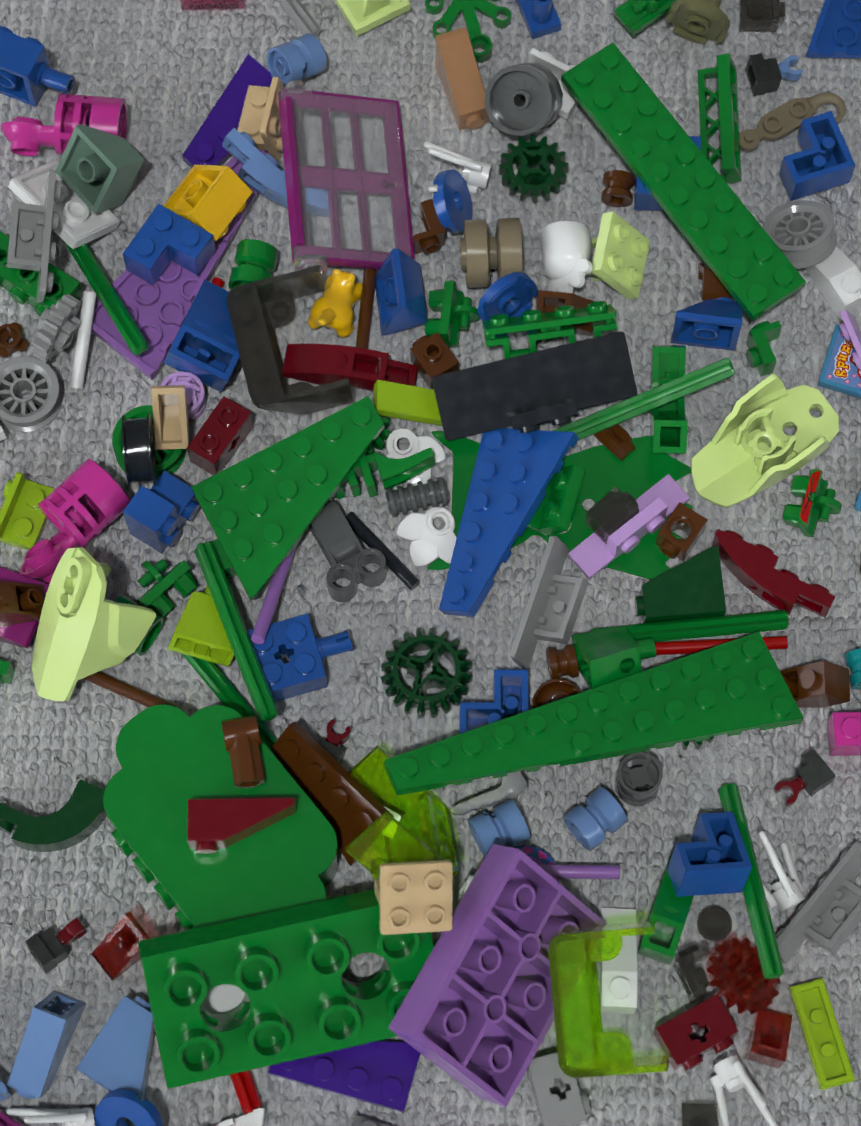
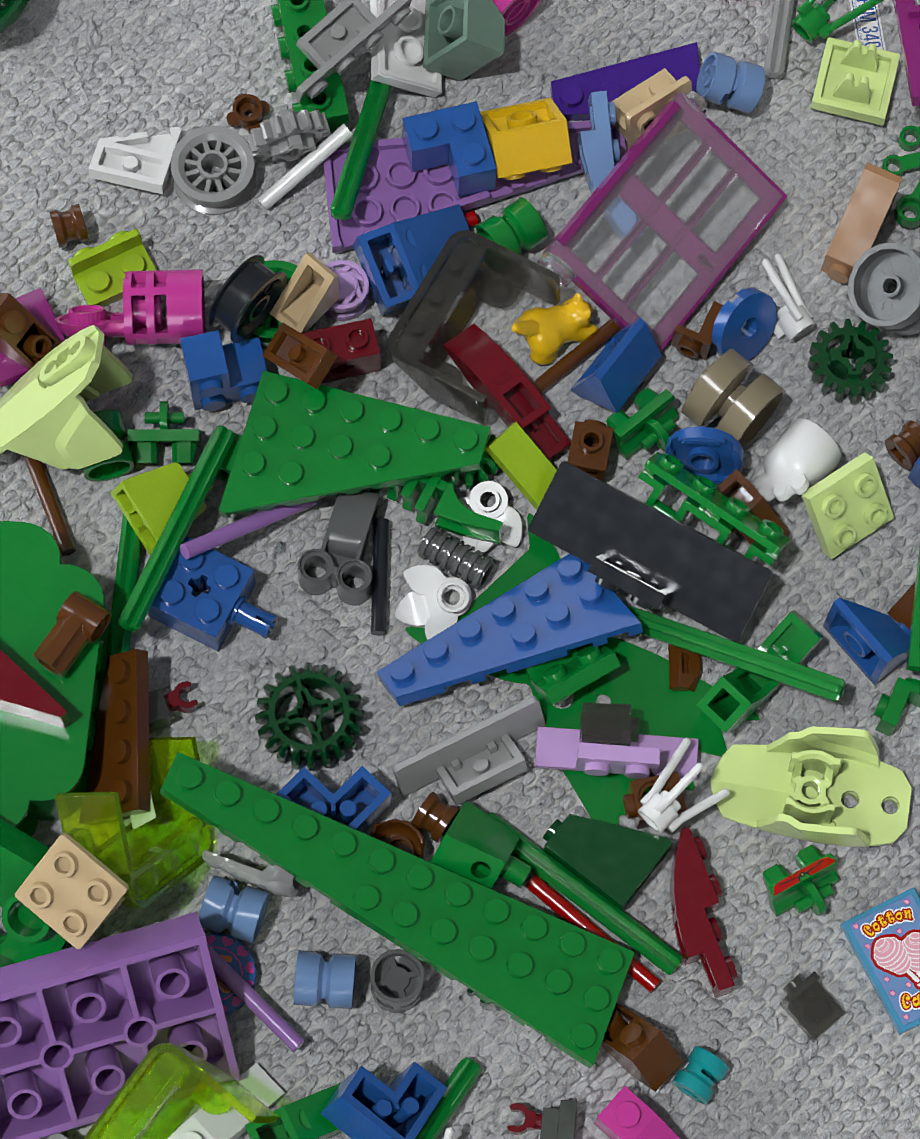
camera: 40 degrees right, 0 degrees up
none -> reddish brown slope [262,322,338,389]
none -> white plant [638,738,730,834]

